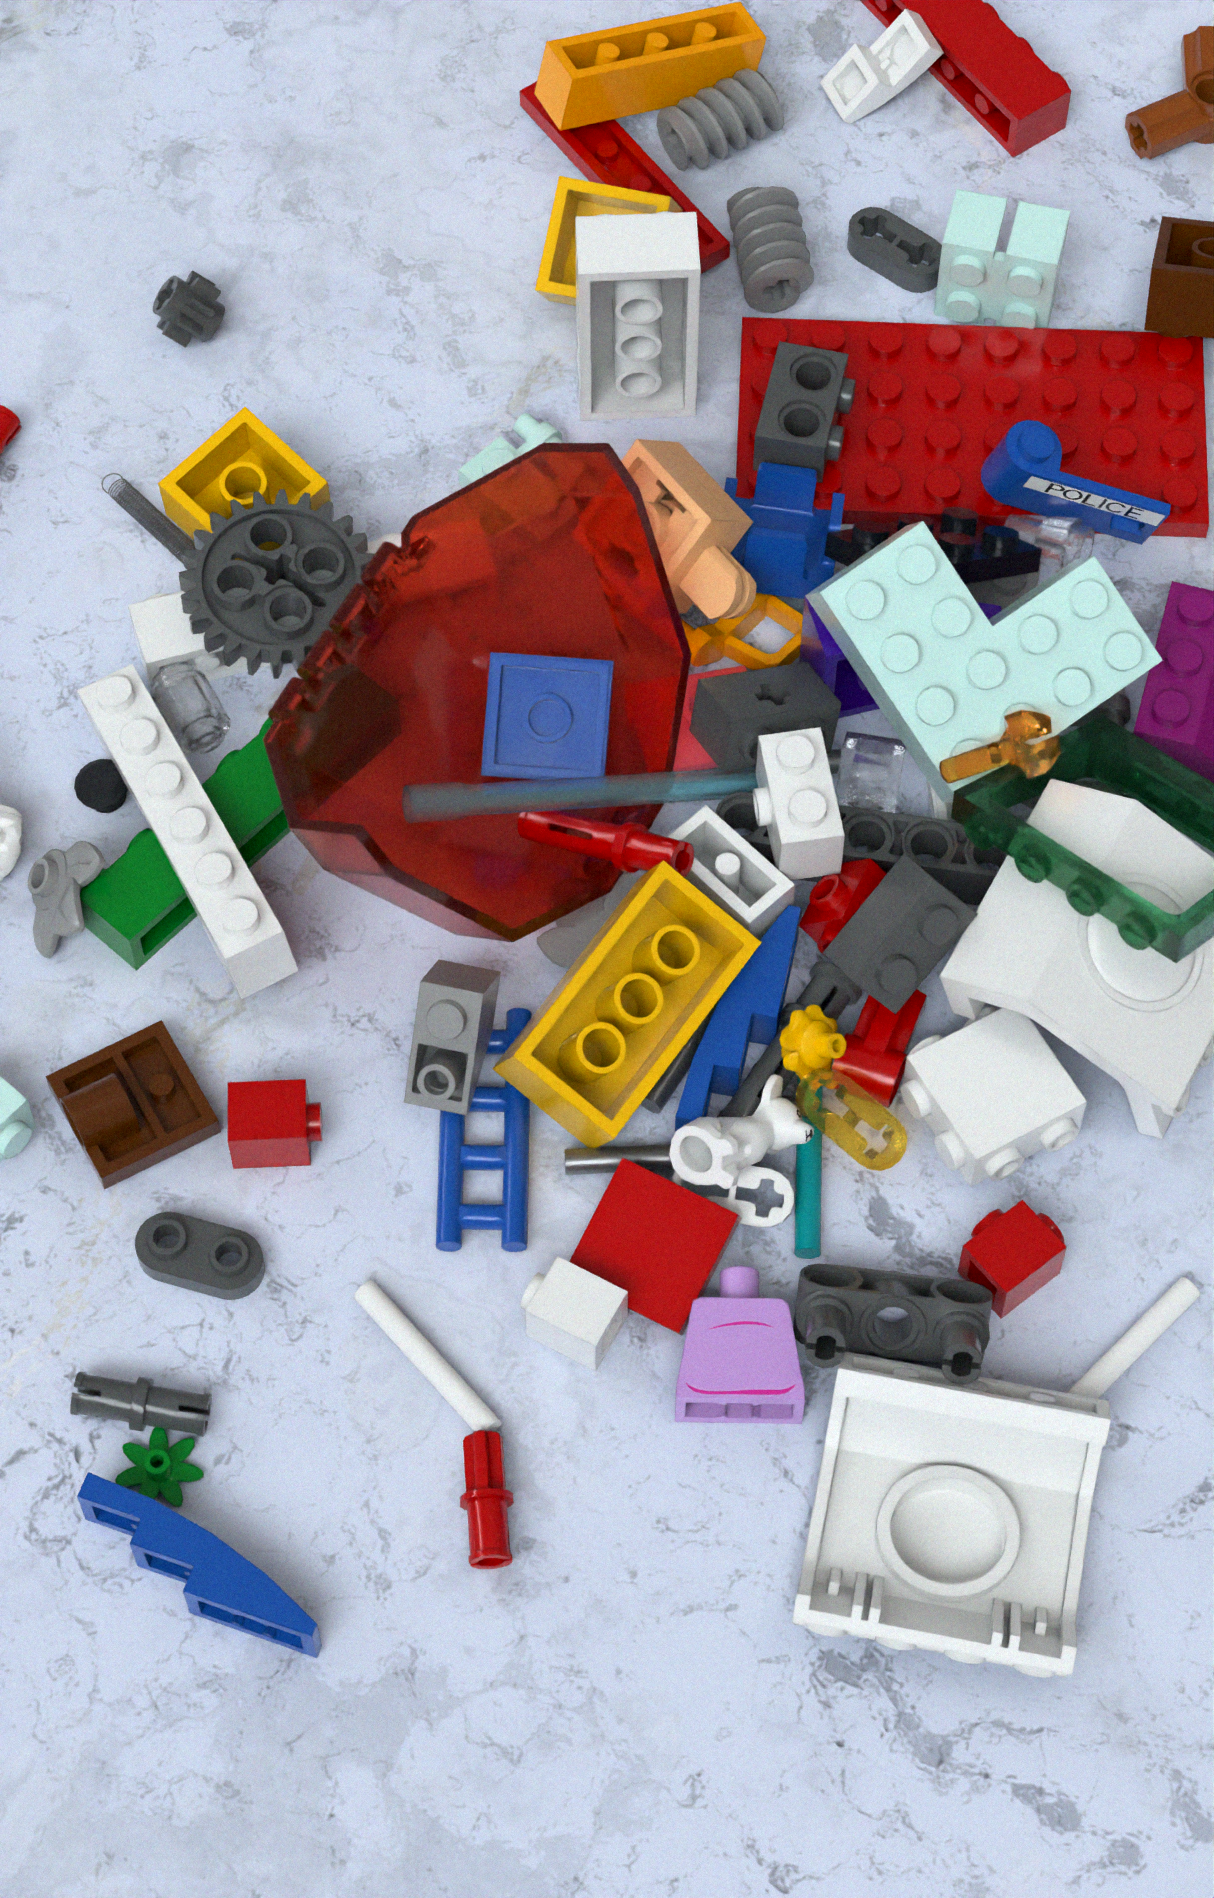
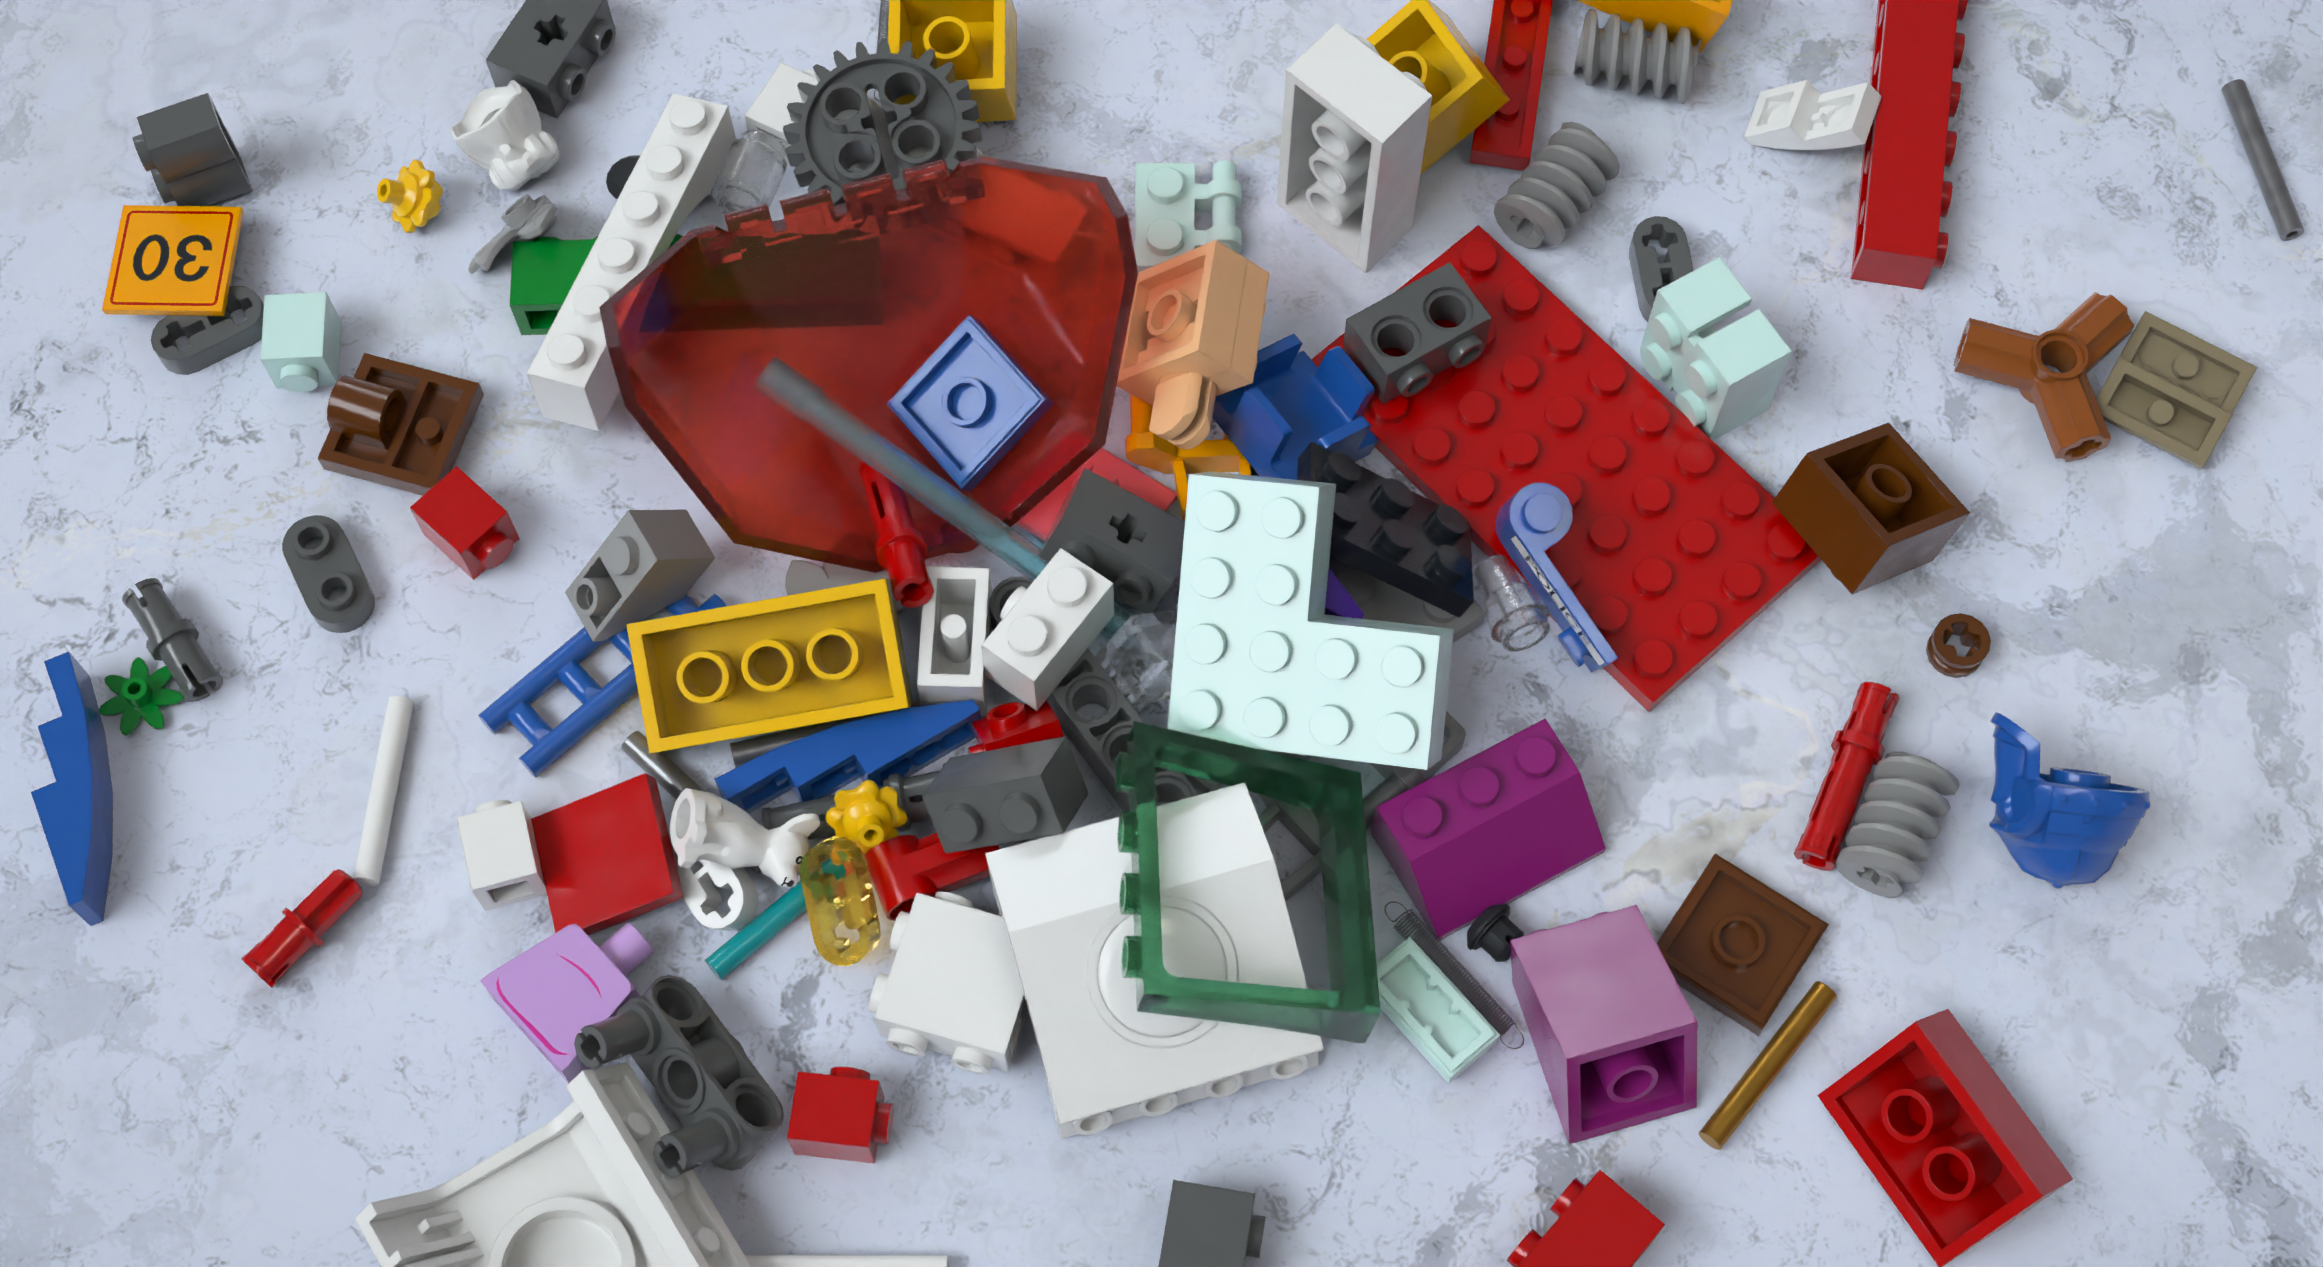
camera: 45 degrees right, 5 degrees up
clear orange bar [939,710,1060,784] -> none

